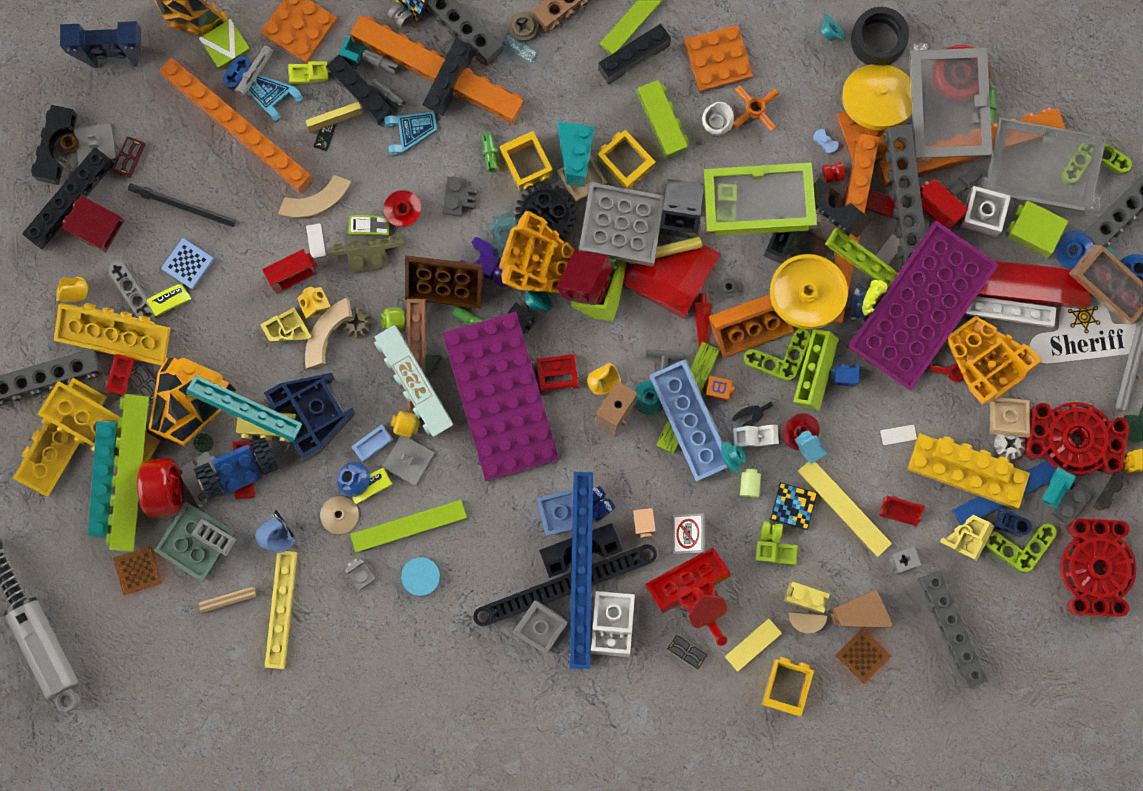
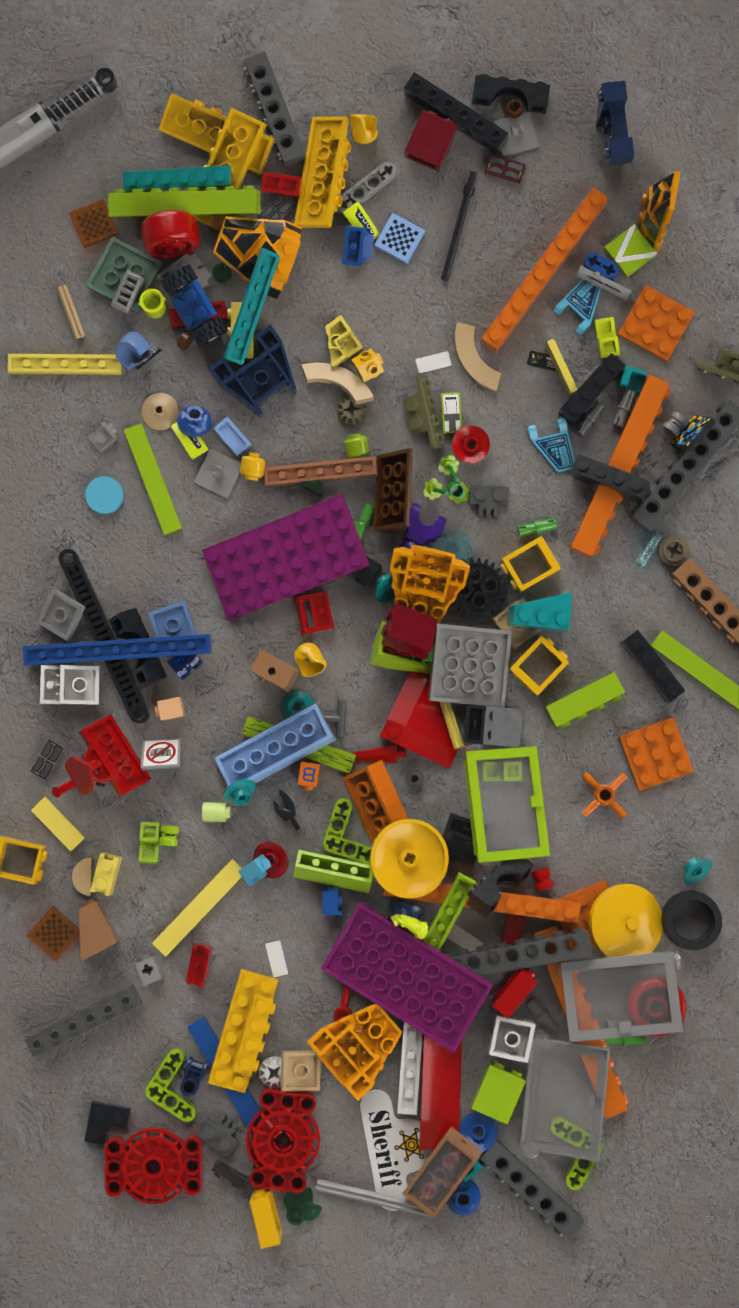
camera: 90 degrees right, 5 degrees up
red window [262,249,318,294] -> none
light aqua brick [374,325,454,437] -> none
white hair [702,102,734,135] -> none
white slope [733,424,779,447] -> none
tile [770,482,817,530] -> none
light blue piece [813,129,839,154] -> none
light yellow slope [940,515,994,561] -> none
teal piece [1041,467,1076,508] -> none
none -> black plate [84,1101,131,1145]
none -> neon yellow piece [139,289,167,319]
none -> reddish brown tile [177,331,194,351]
none -> blue slope [342,225,374,266]
none -> lime plant [423,455,470,504]

